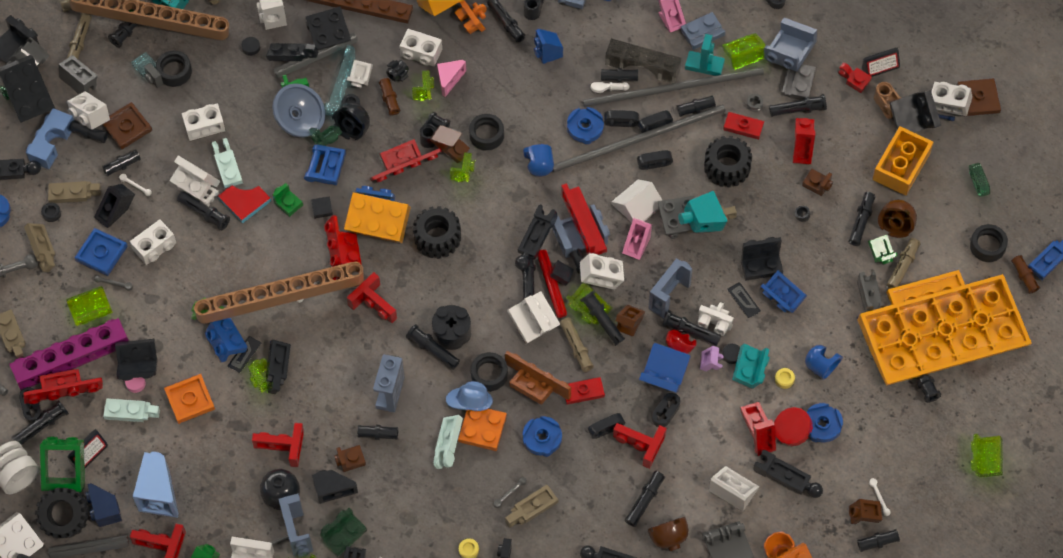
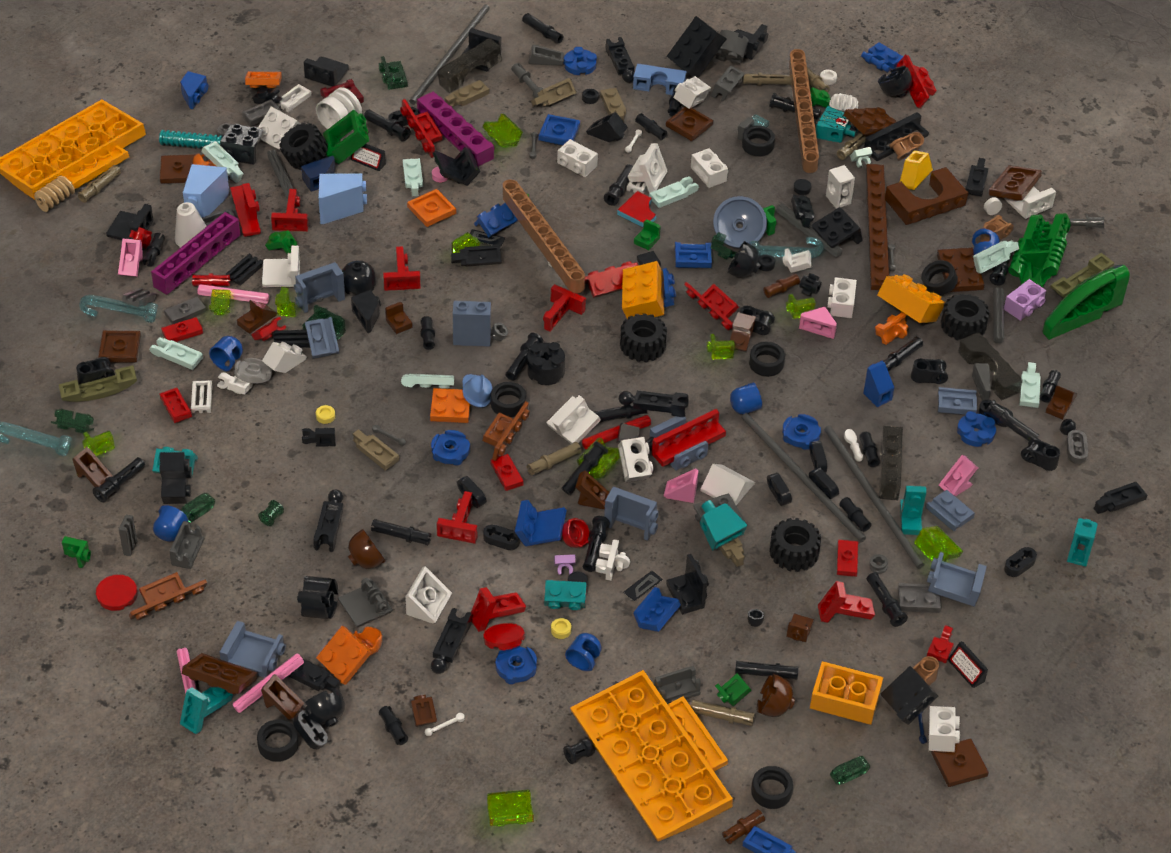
camera: 75 degrees right, 15 degrees down
none -> sand blue plate [305,317,339,359]

